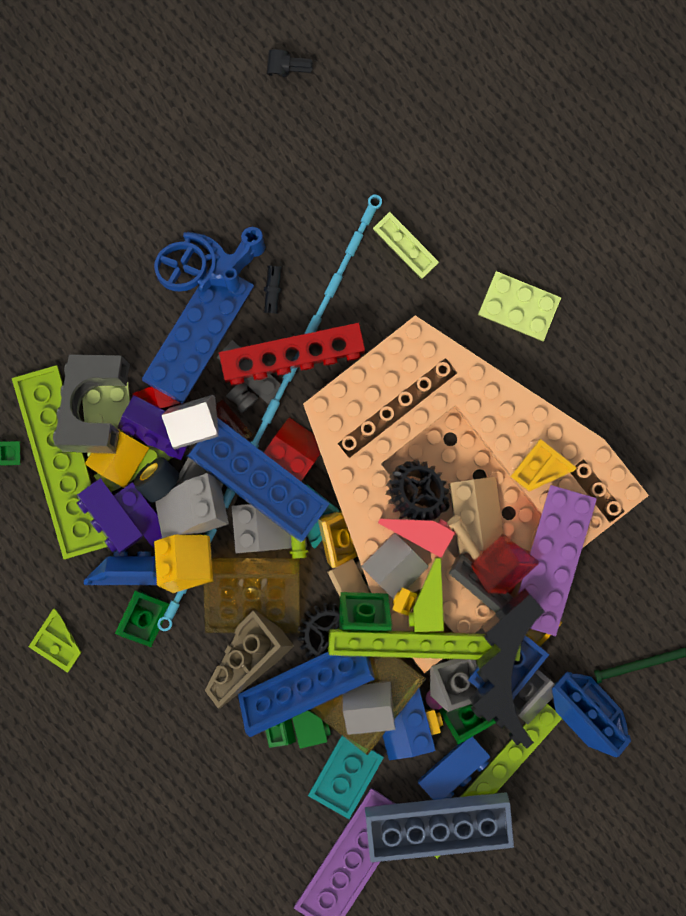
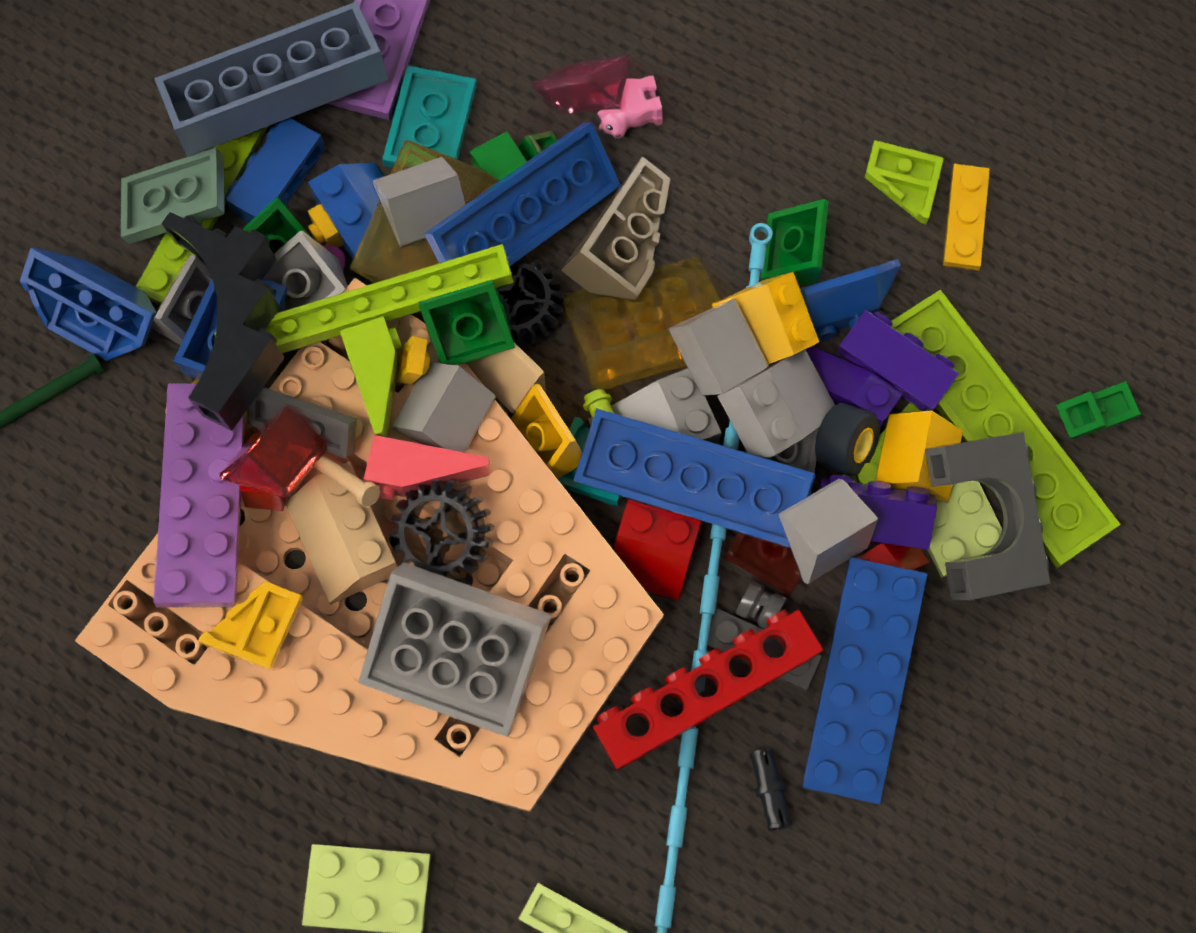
camera: 160 degrees right, 15 degrees down
blue piece [154,227,265,292] -> none
none -> sand green plate [121,148,224,244]
none -> light grey slope [358,562,552,737]
none -> clear pink slope [533,55,630,113]
none -> bright pink animal [591,76,663,139]
none -> light grey slope [669,298,769,396]
none -> yellow plate [943,164,990,270]

